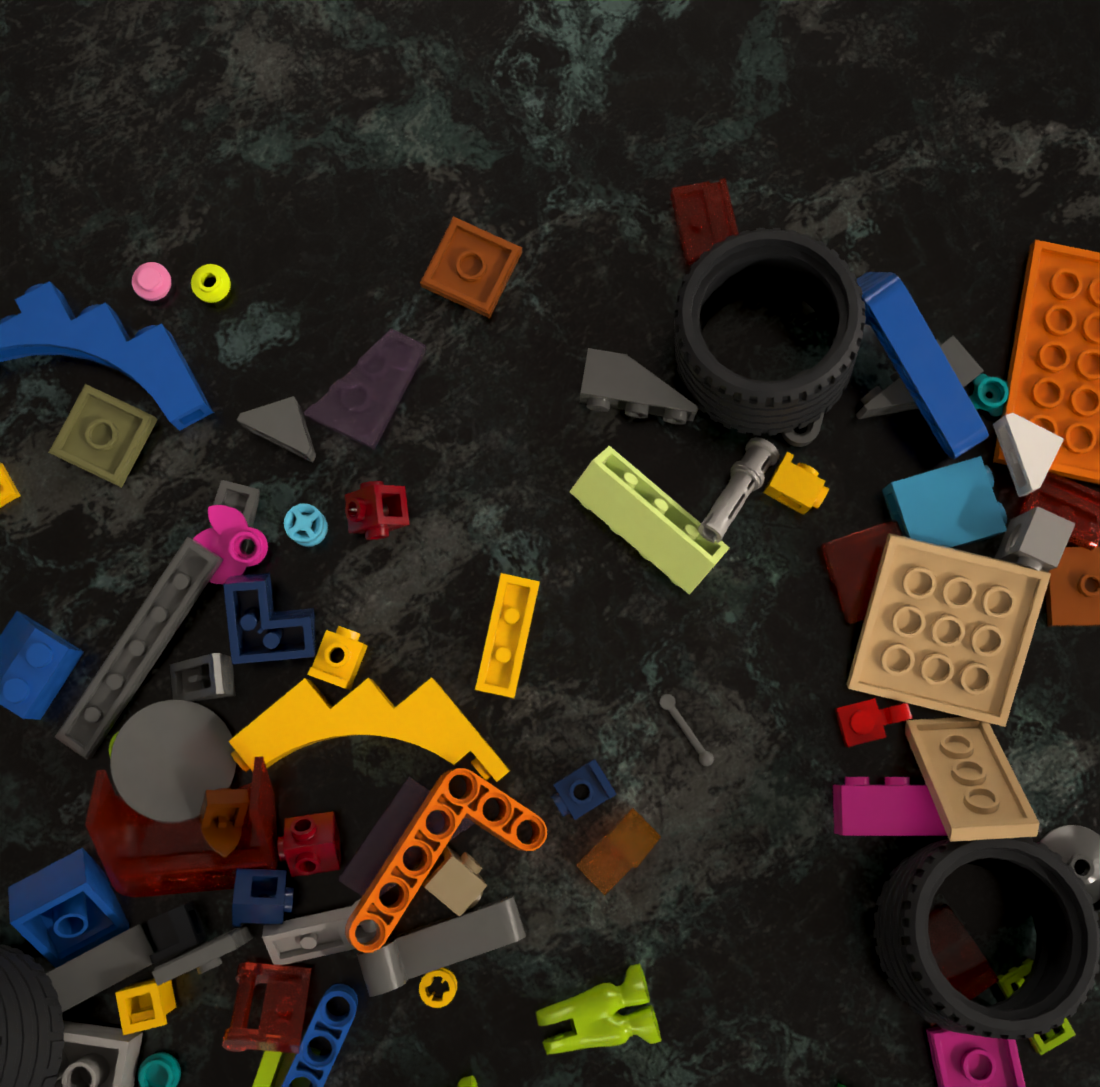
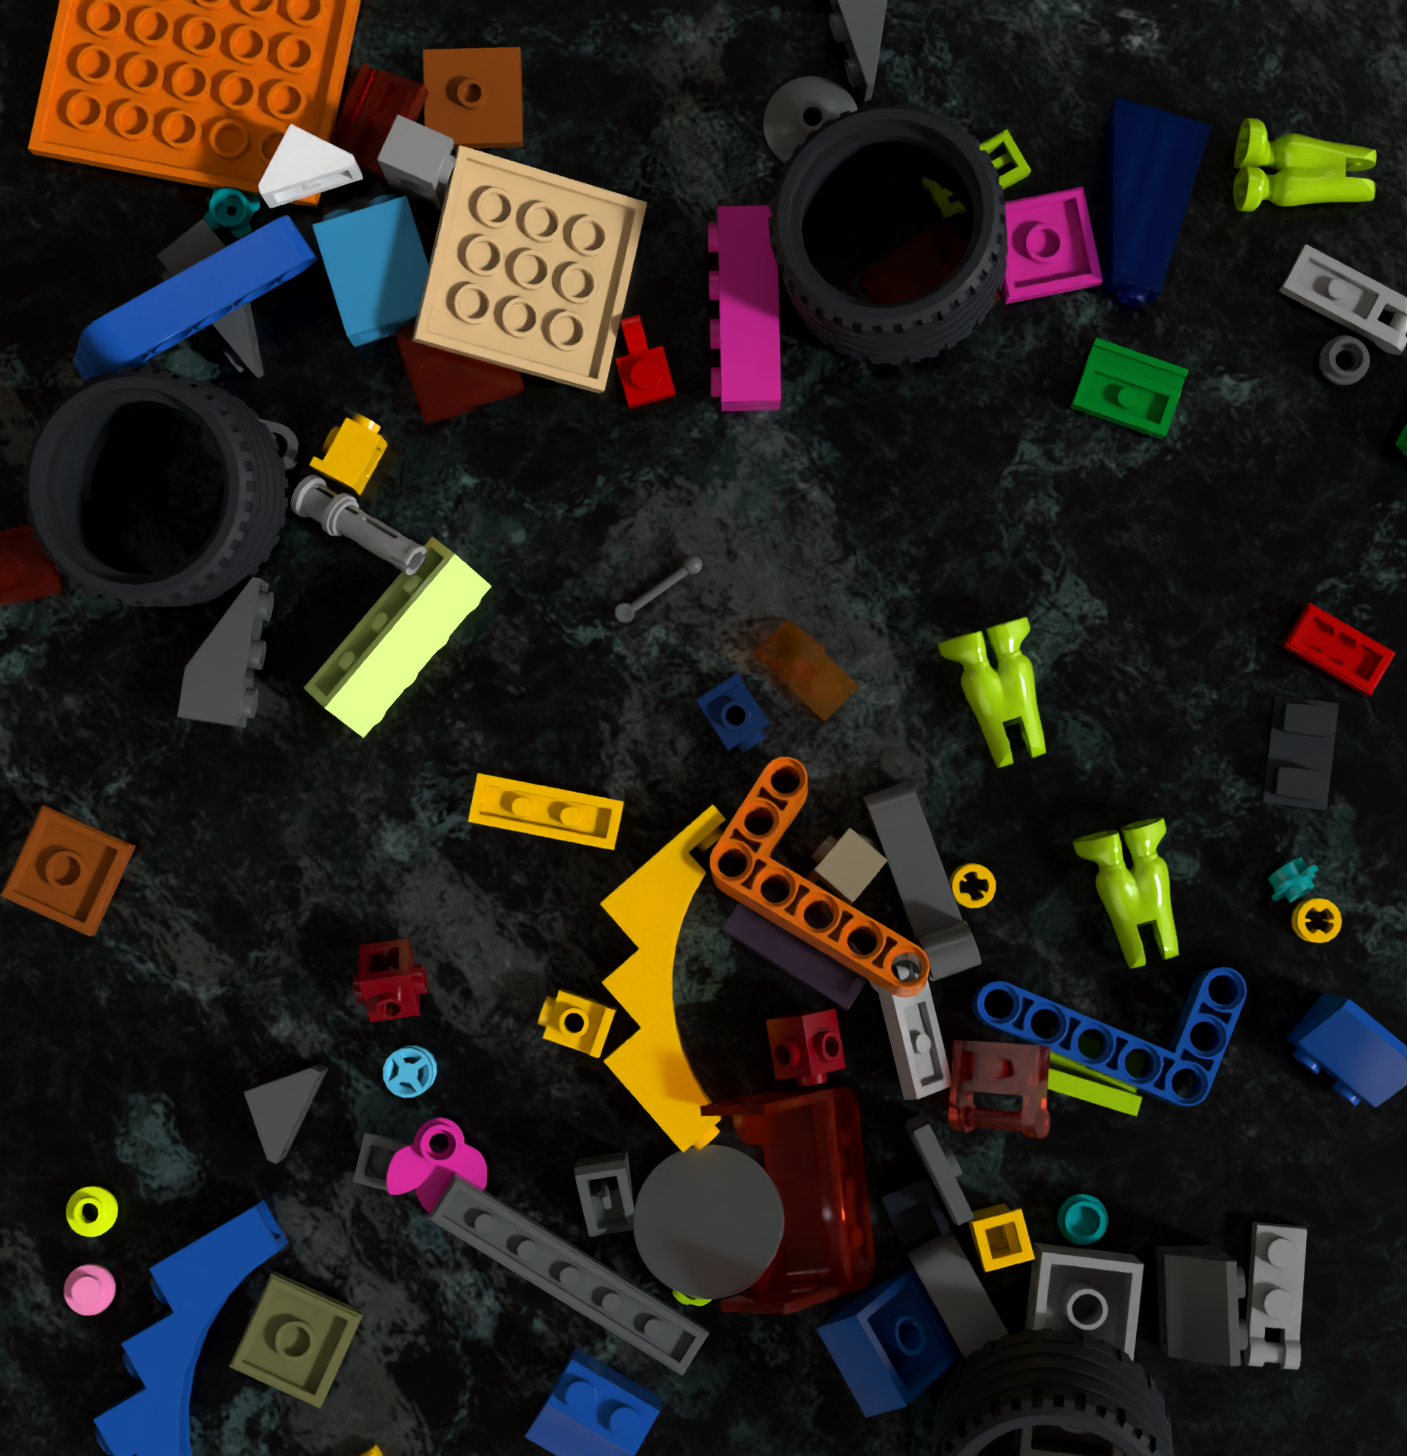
camera: 85 degrees left, 5 degrees up
reddish brown plate [199,788,249,858] -> none
dark blue brick [223,573,317,664] -> none
dark blue brick [232,868,294,928] -> none
clear purple wing [303,329,427,450] -> none
tan plate [905,717,1039,842] -> none

